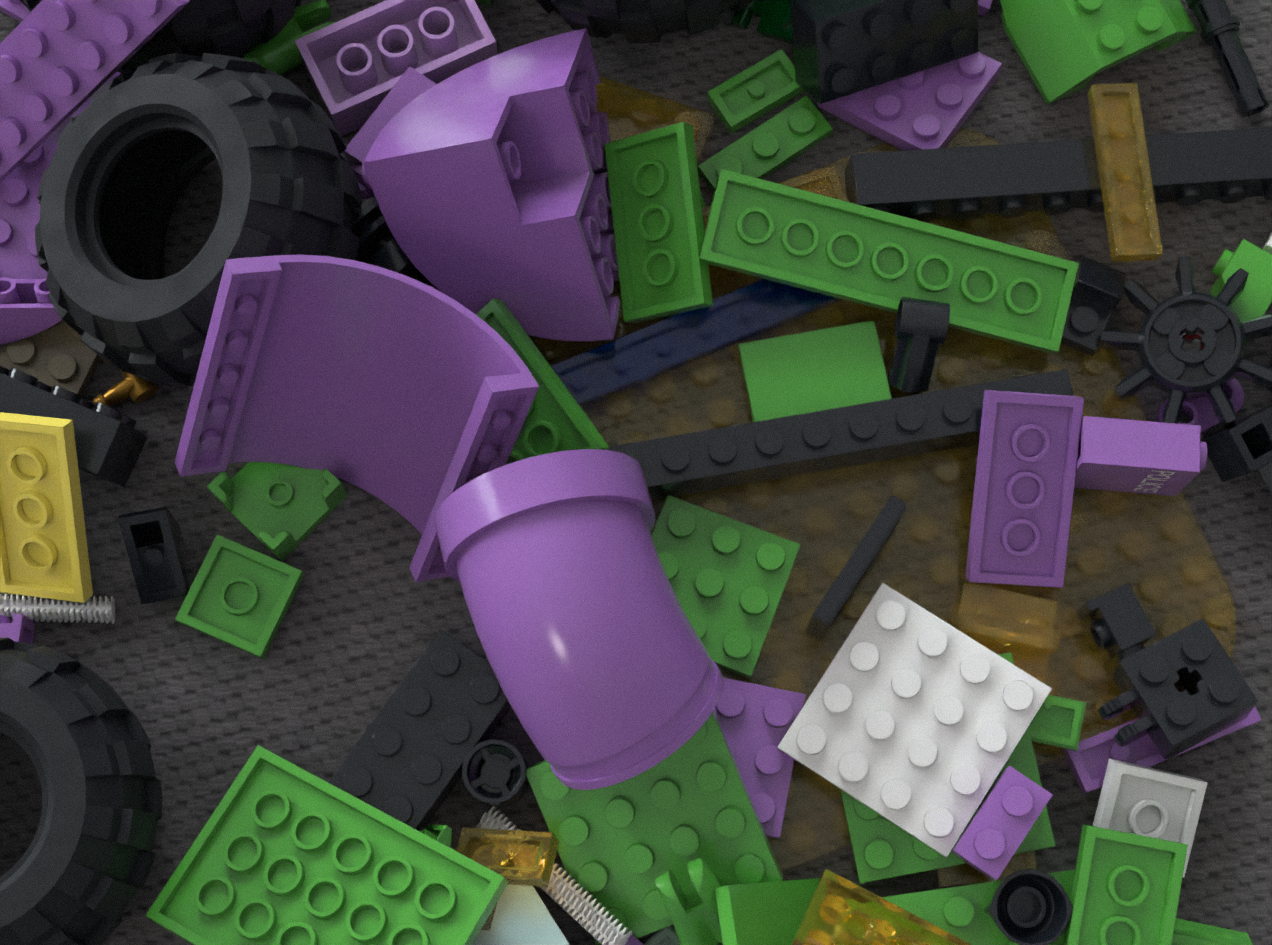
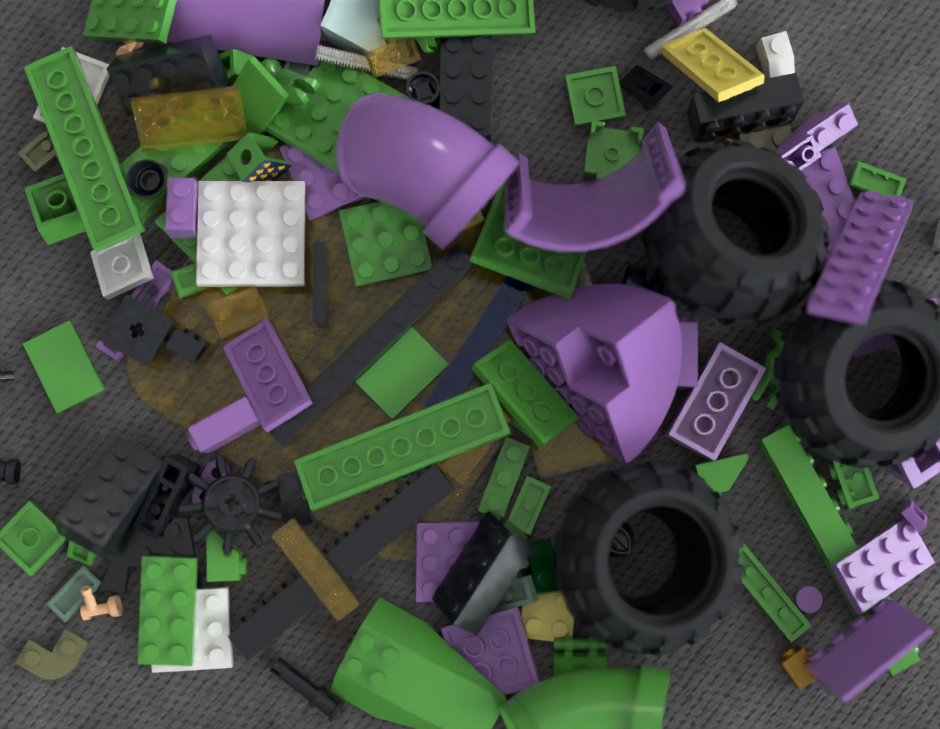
camera: 140 degrees right, 10 degrees up
black piece [888,296,950,394] -> none
none -> bright green piece [226,132,292,183]

